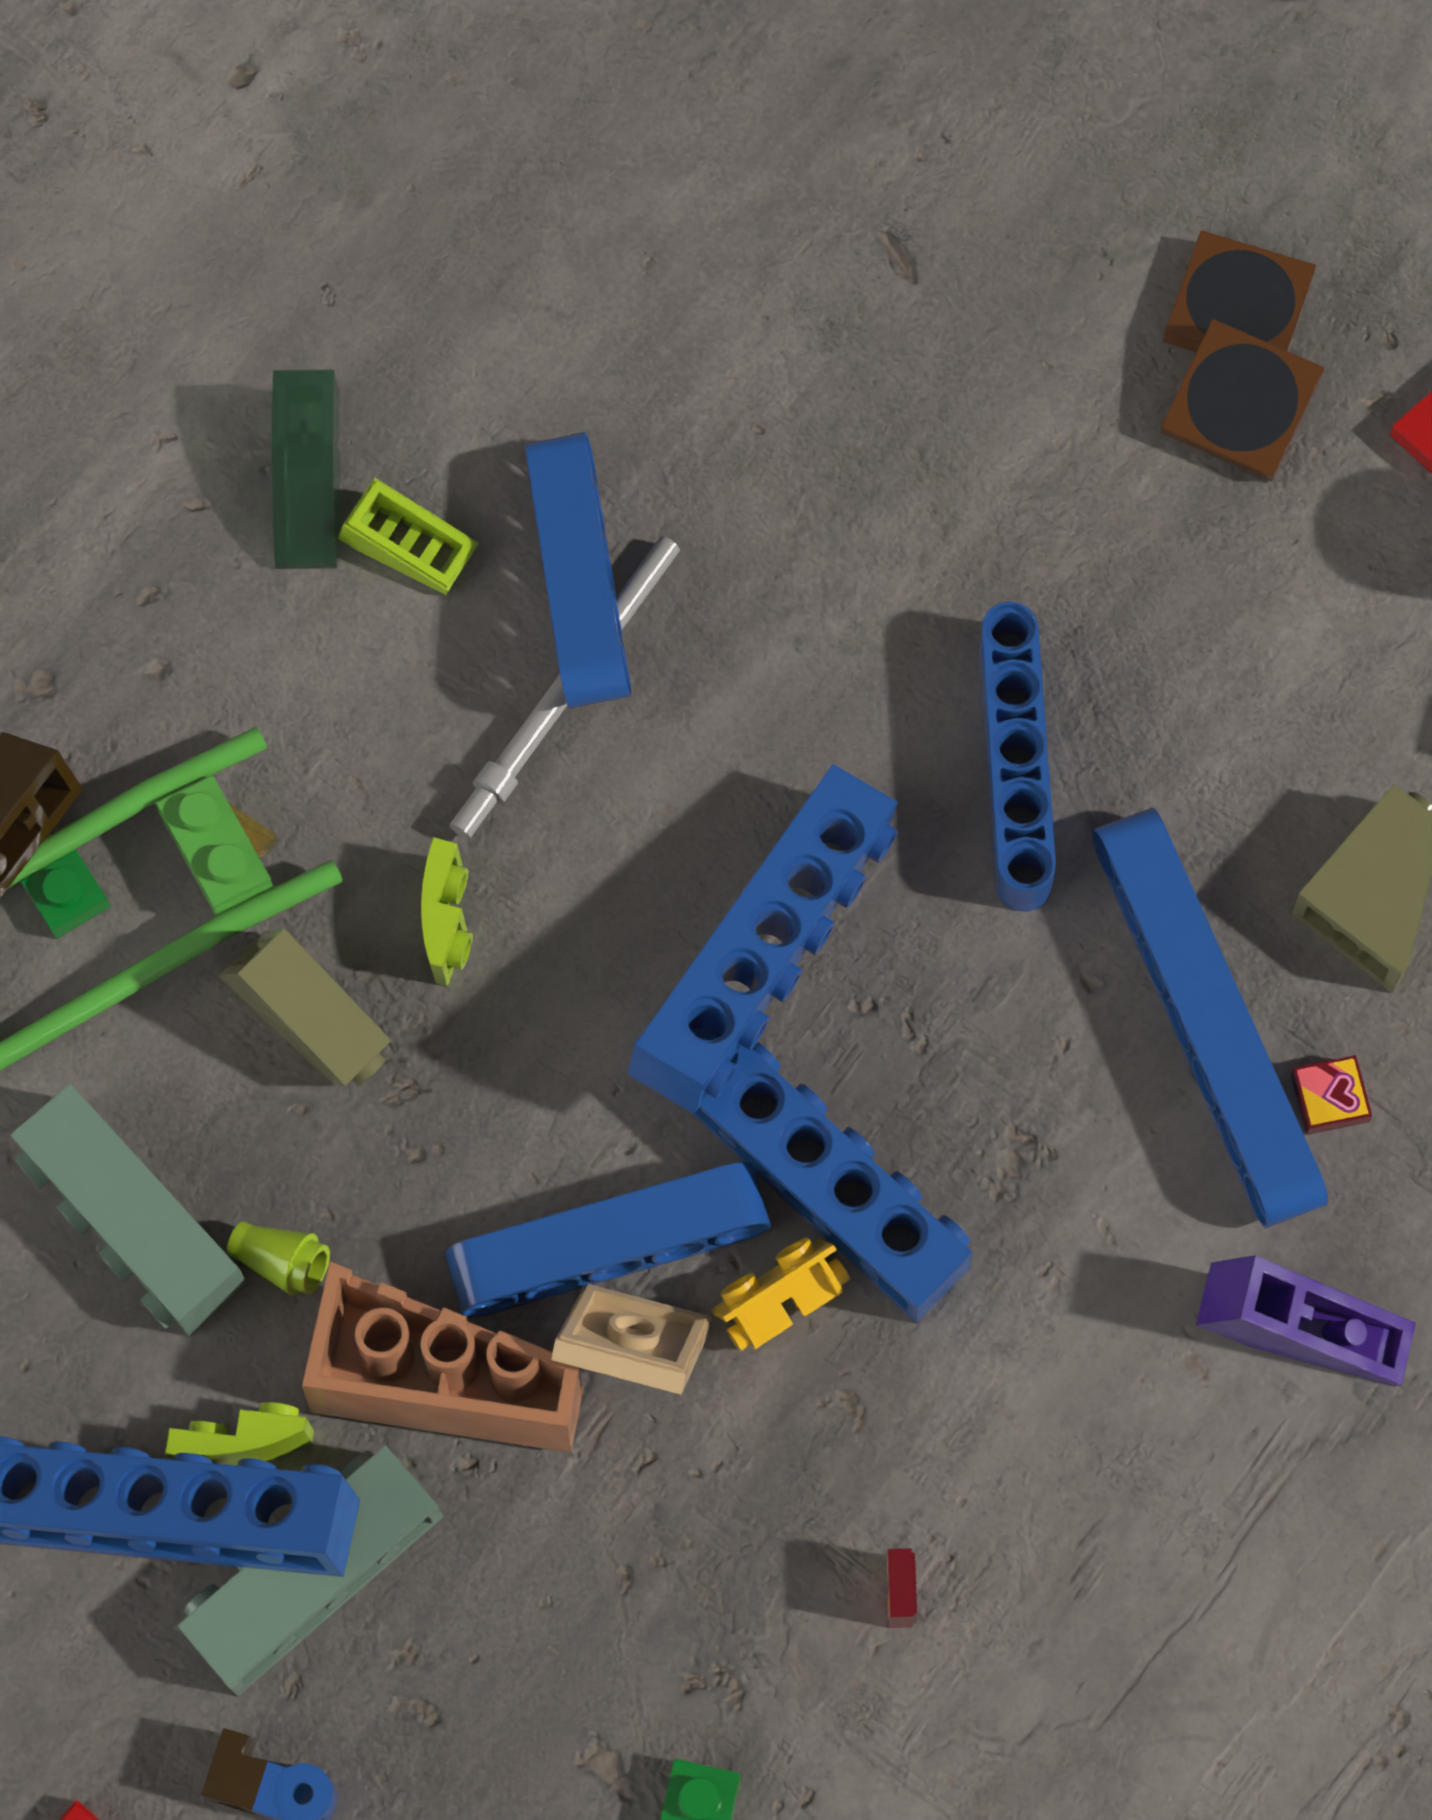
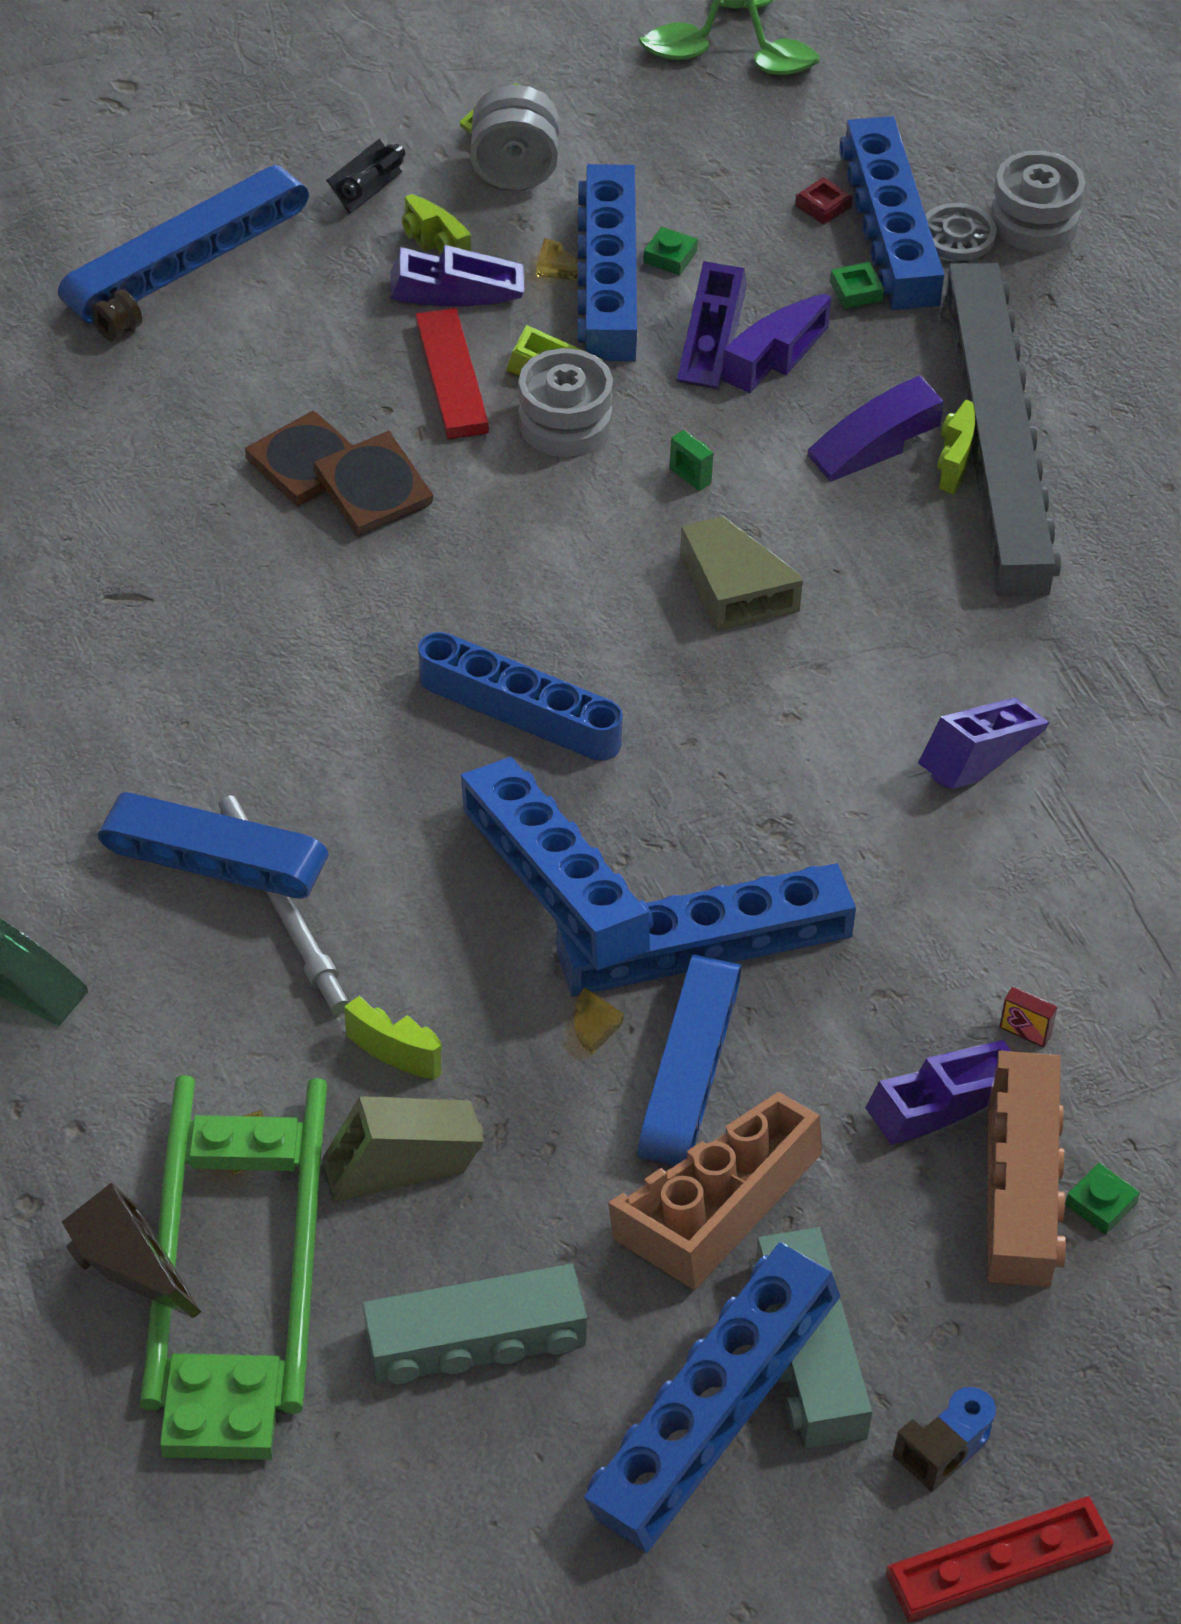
camera: 65 degrees left, 20 degrees down
green plate [21,849,111,939] -> none
lime slope [165,1402,314,1466] -> none
lime cone [227,1221,330,1296] -> none
lime slope [338,478,479,595] -> none
tan tile [551,1284,711,1395] -> none
yellow hinge [710,1237,850,1352] -> none
blue beam [1092,807,1328,1229] -> none
tile [1290,1055,1372,1135] -> none
none -> clear yellow tile [574,988,624,1055]
none -> dark purple slope [865,1040,1012,1145]
none -> nougat wedge [987,1051,1066,1287]

